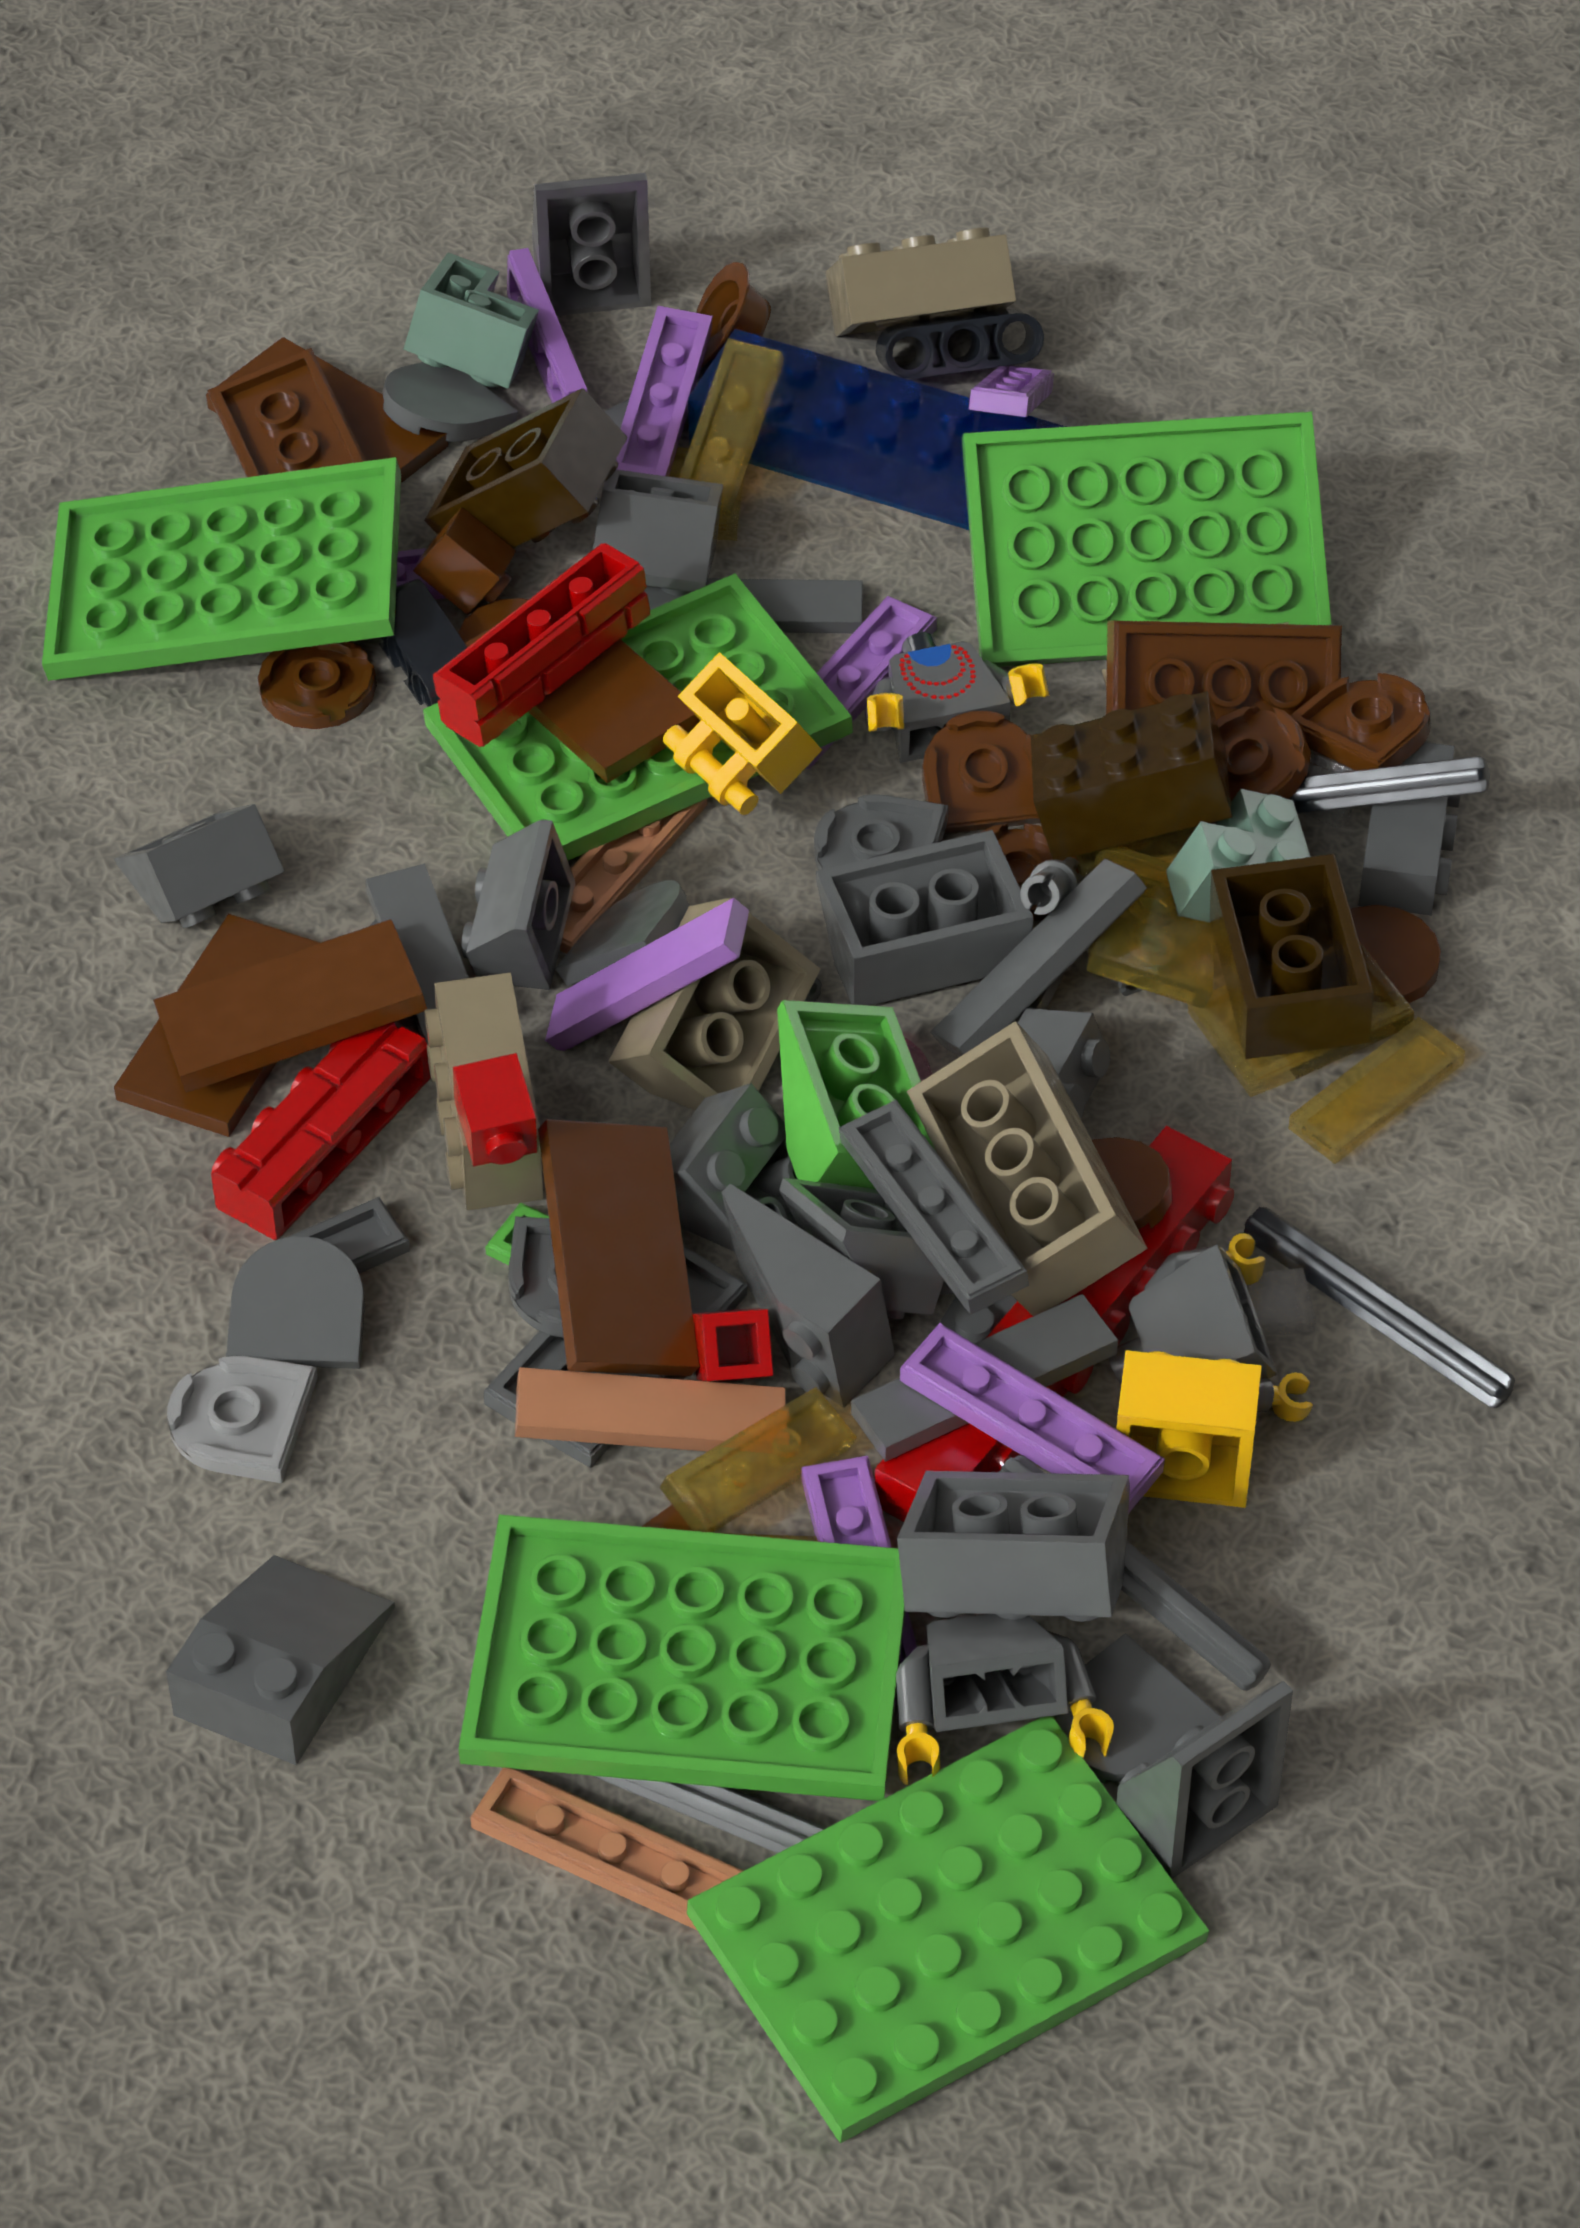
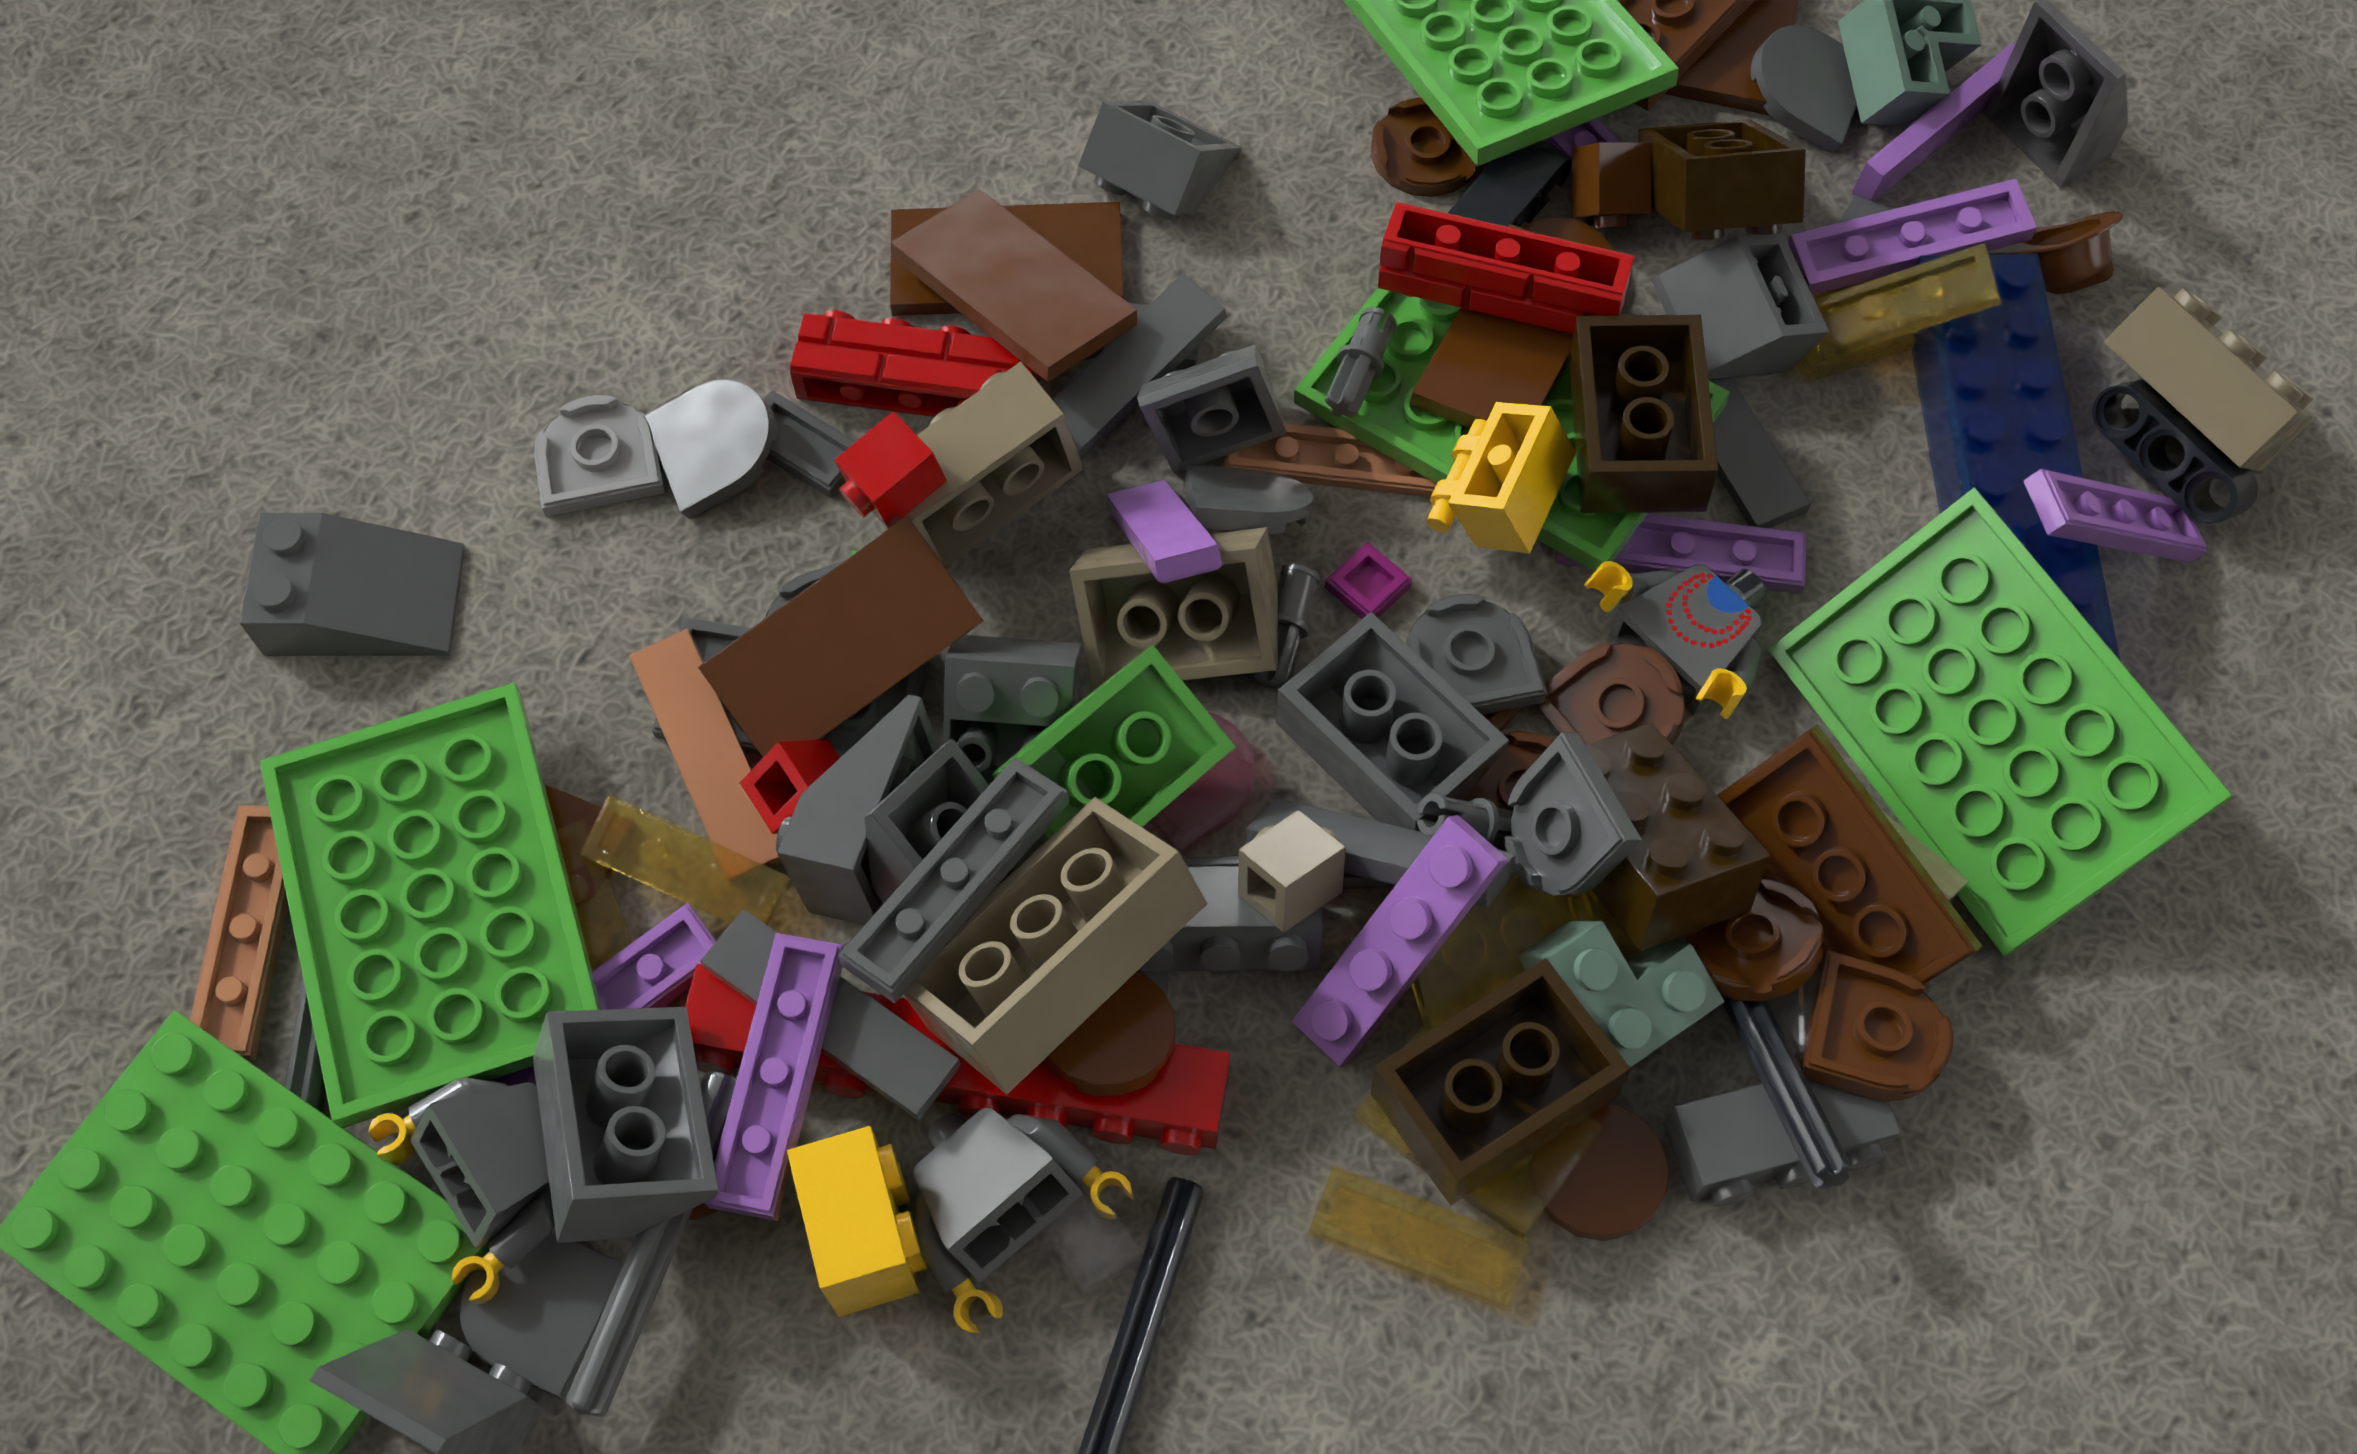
camera: 65 degrees right, 15 degrees up
none -> dark tan brick [1238,810,1345,933]
none -> medium lavender plate [1291,815,1509,1067]
none -> magenta tile [1324,541,1413,619]
none -> dark grey axle [1325,307,1397,418]
none -> dark grey tile [1505,732,1642,896]
none -> dark brown brick [1569,314,1718,513]

